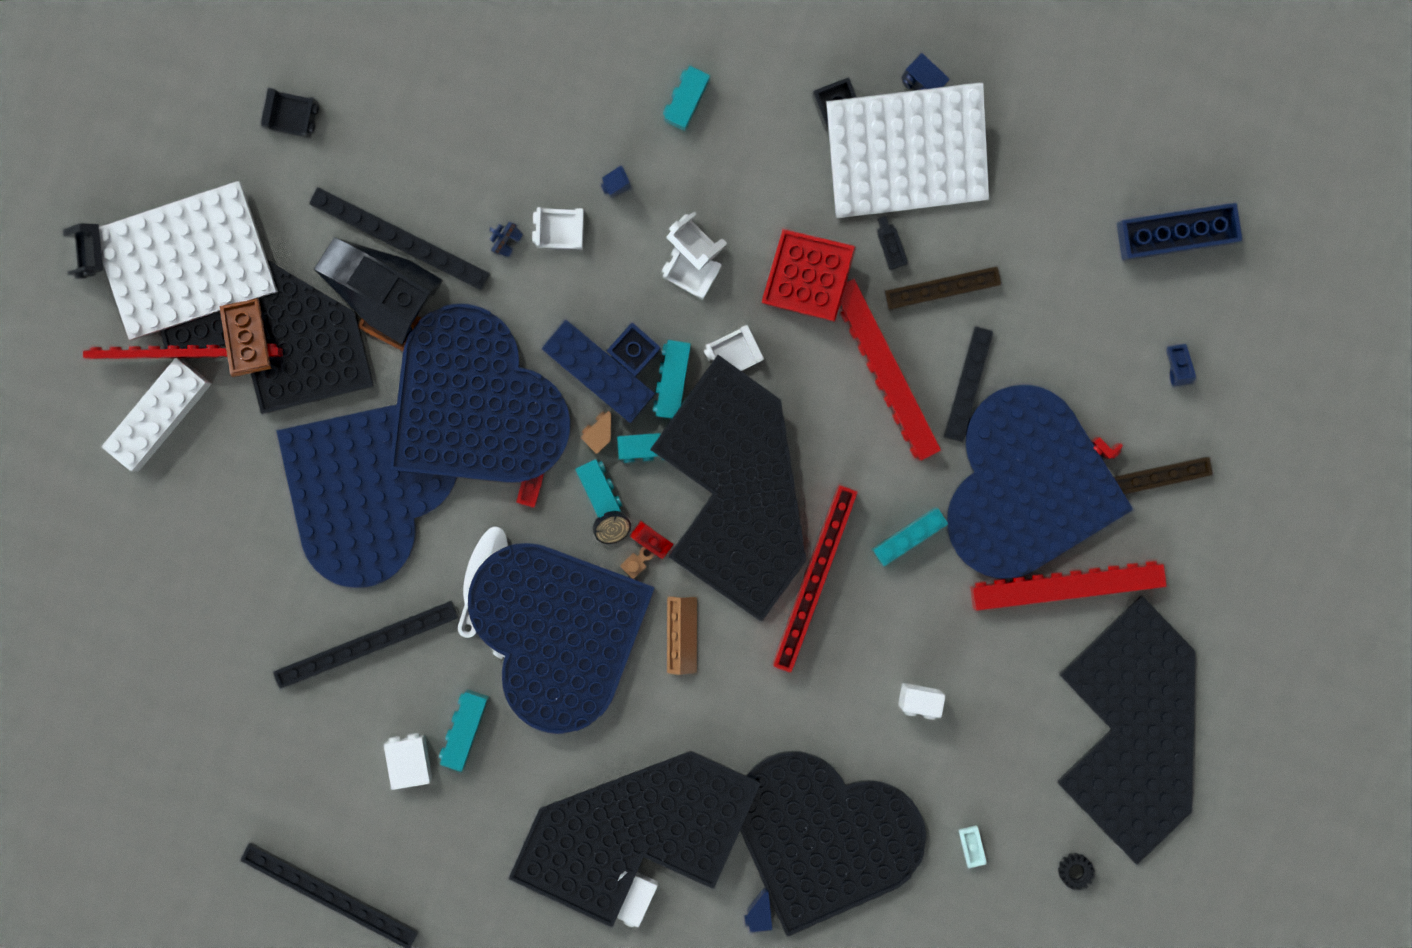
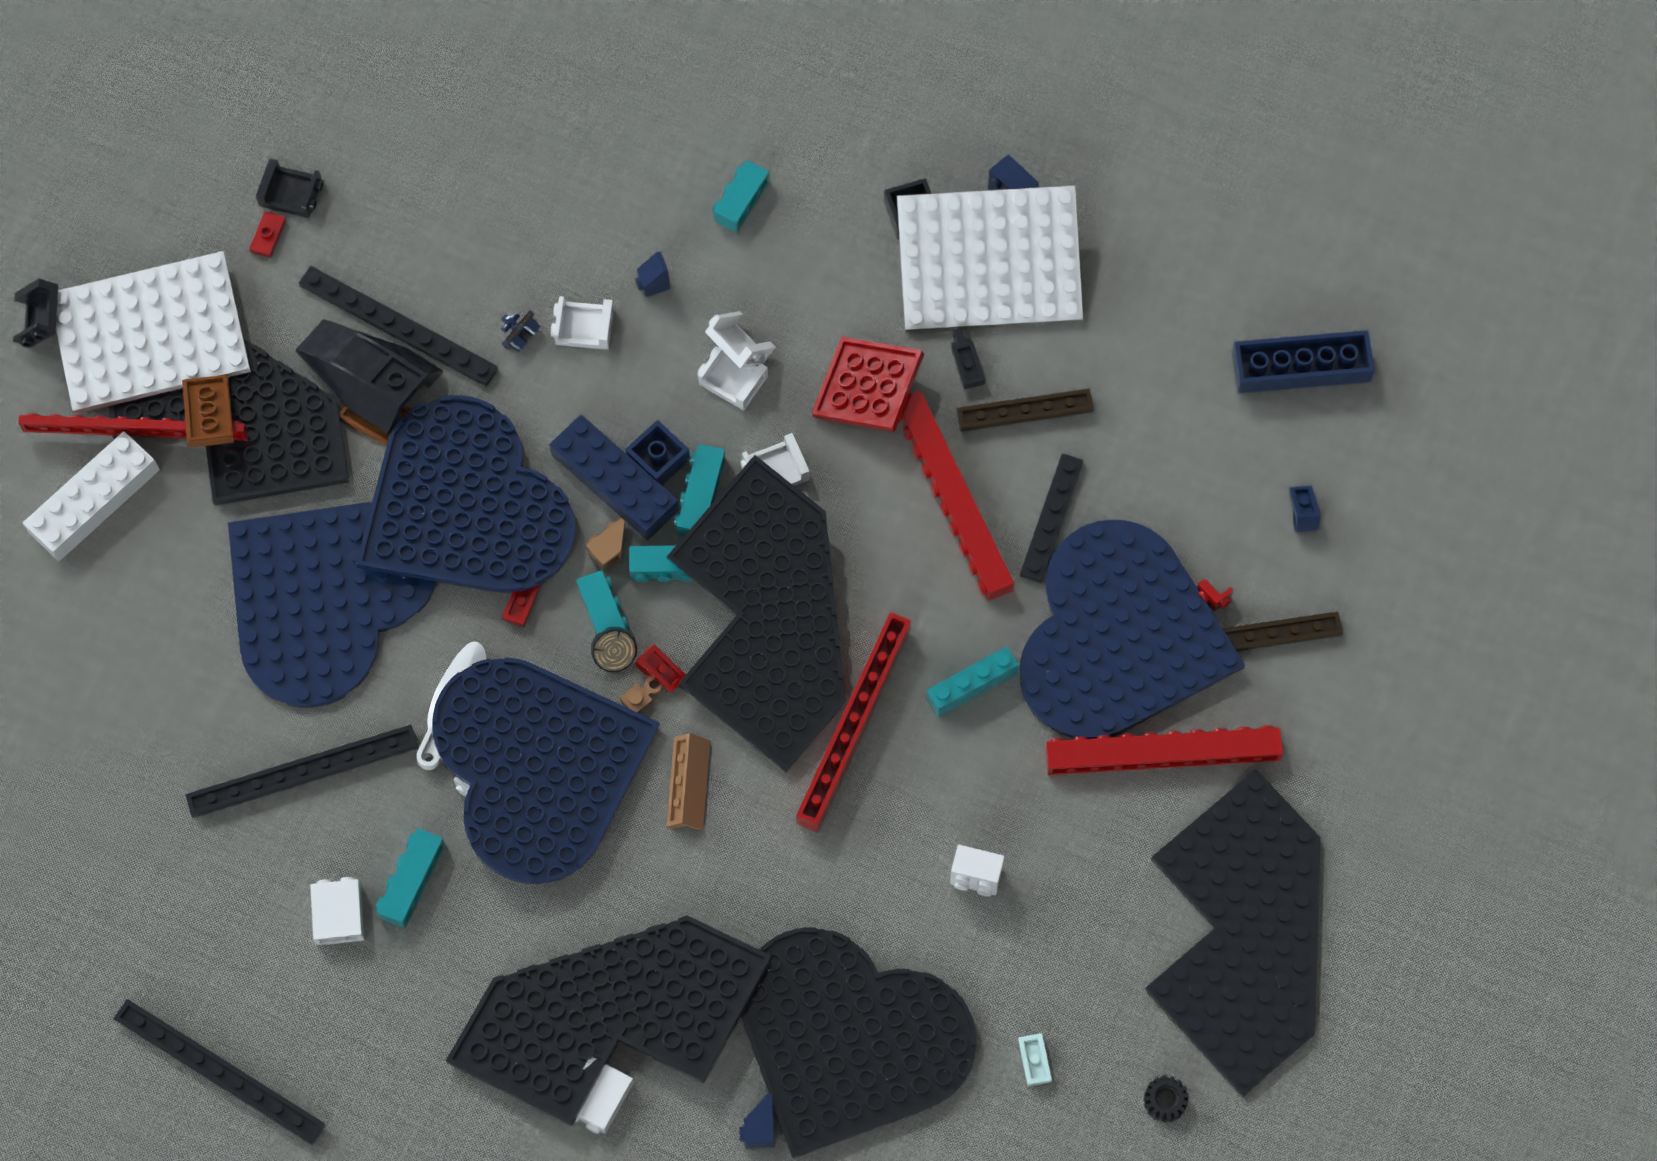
camera: 10 degrees right, 20 degrees down
none -> red plate [249,211,286,258]

